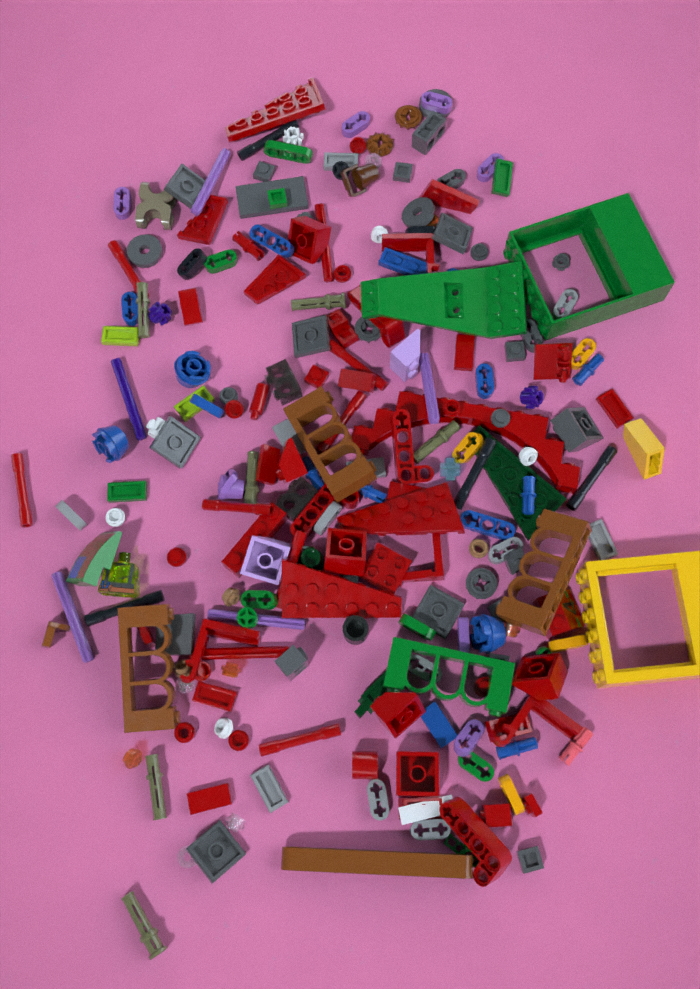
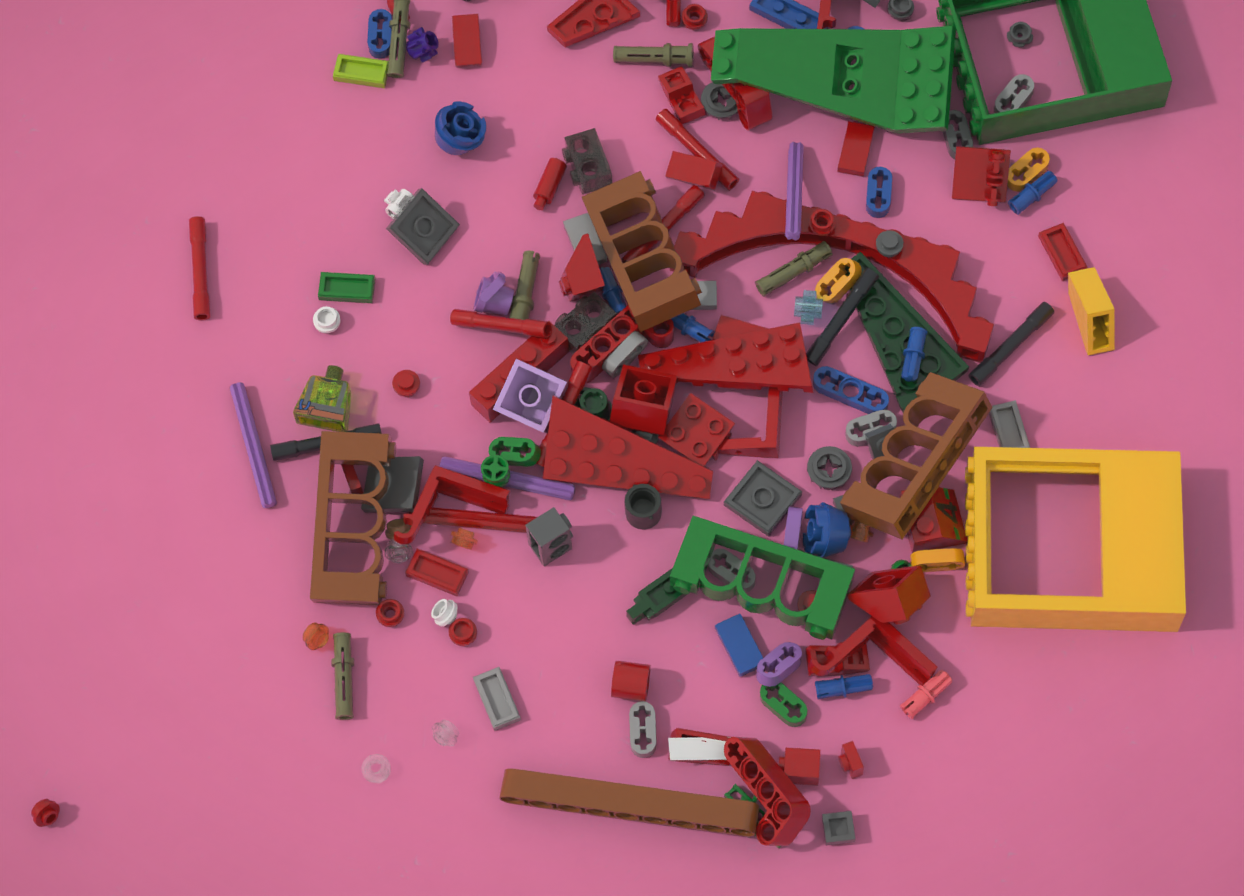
camera: 10 degrees right, 5 degrees down
dark orange tile [42,621,70,649] -> none
light grey beam [55,500,87,531] -> none
slope [66,531,123,586] -> none
blue cone [92,425,129,463] -> none
dark purple axle [111,358,147,441] -> none
olive pin [121,891,168,960] -> none
lime tile [174,385,215,422] -> none
dark grey tile [185,820,246,884] -> none
red tile [187,783,232,815] -> none
blue beam [189,394,224,419] -> none
red plate [191,661,211,682] -> none
dark grey plate [219,387,238,405] -> none
medium nougat plate [222,587,240,607] -> none
red plate [225,400,243,419] -> none
red tile [255,444,280,486] -> none
red piece [259,723,341,757] -> none
dark grey tile [292,315,330,358] -> none
red plate [304,365,329,388] -> none
red slope [370,692,426,739] -> none
lavender slope [390,329,420,382] -> none
red beam [391,409,434,484] -> none
red brick [396,751,439,797] -> none
green beam [398,614,436,642] -> none
light grey beam [410,819,451,840] -> none
medium nougat plate [469,539,488,558] -> none
light orange beam [497,774,525,816] -> none
dark grey plate [504,341,526,362] -> none
white plate [519,447,538,466] -> none
dark purple gear [520,386,544,409] -> none
dark grey slope [550,407,604,452] -> none

